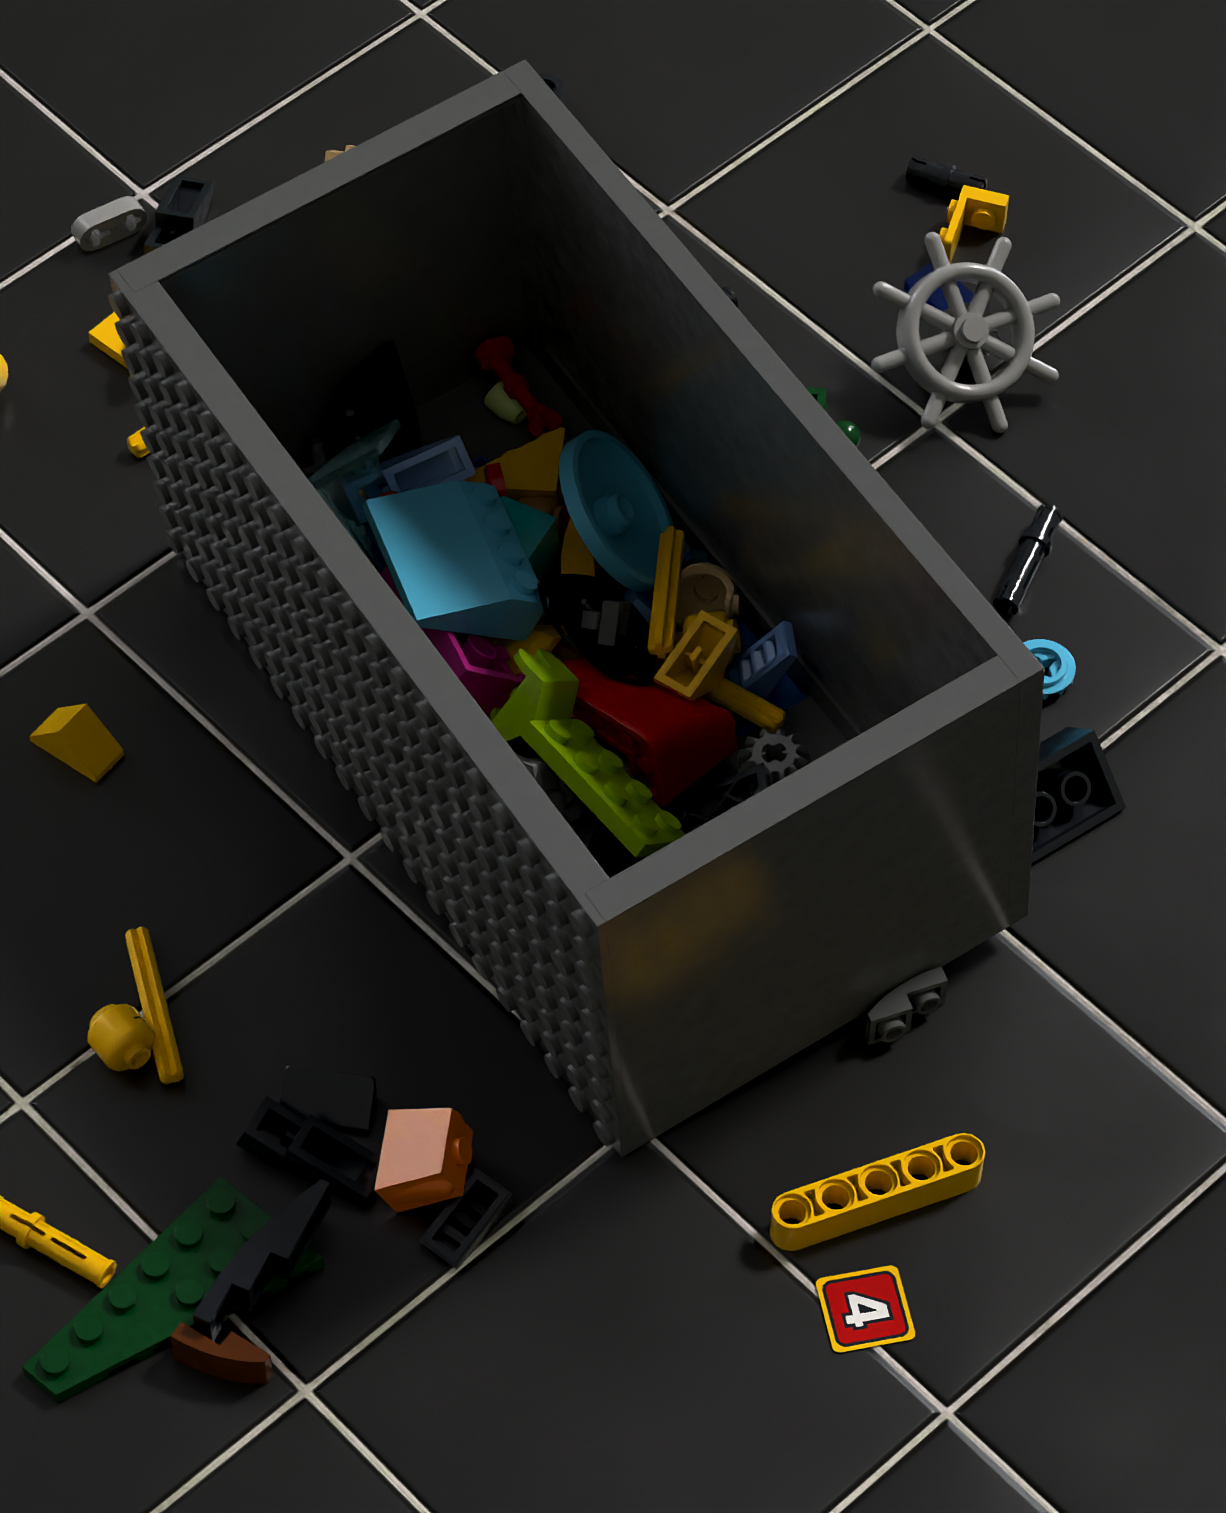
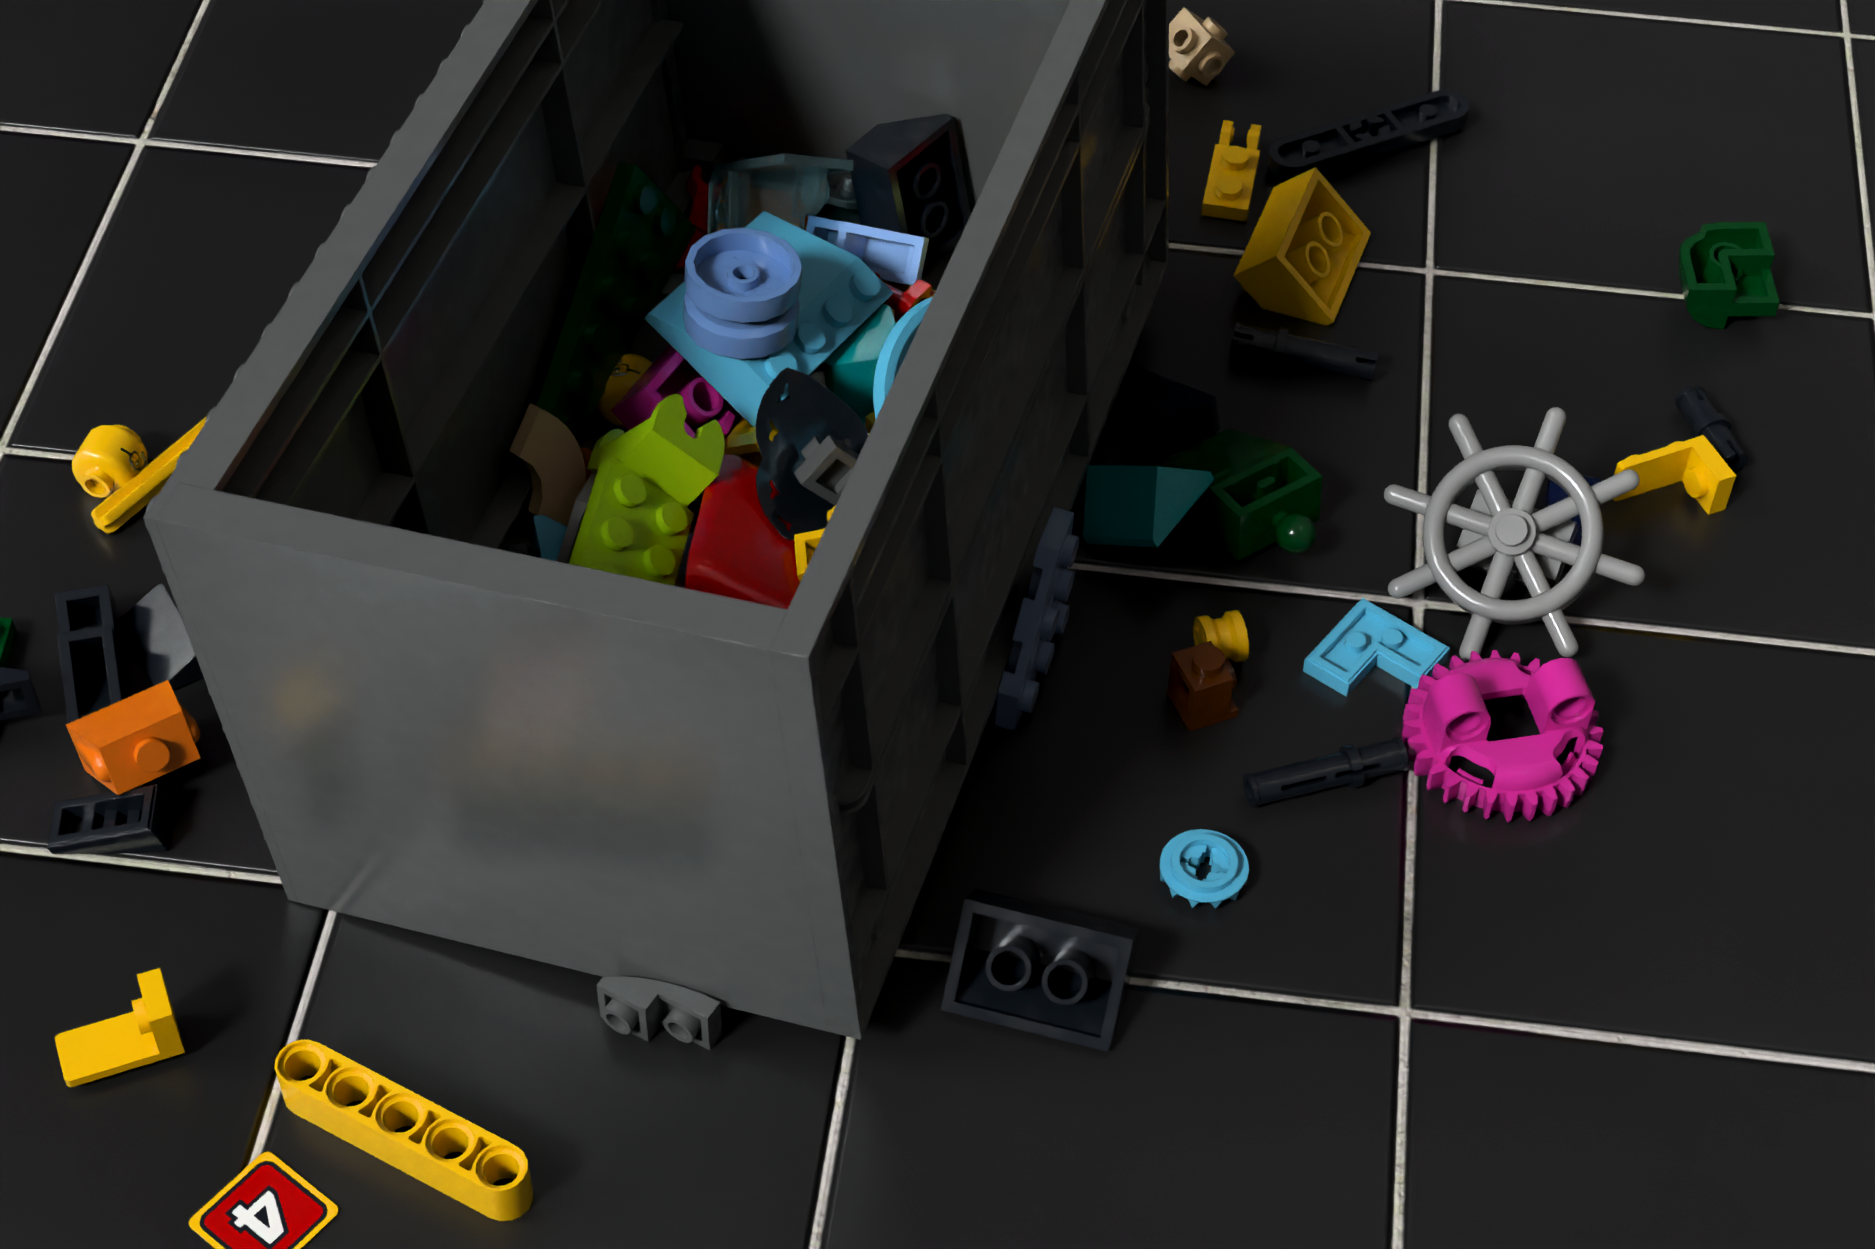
camera: 50 degrees right, 5 degrees down
none -> yellow bracket [55,968,185,1087]
none -> medium blue wheel [683,228,802,359]
none -> medium azure tile [1303,598,1450,697]
none -> dark pink piece [1402,650,1603,822]
none -> dark green brick [1678,222,1780,330]

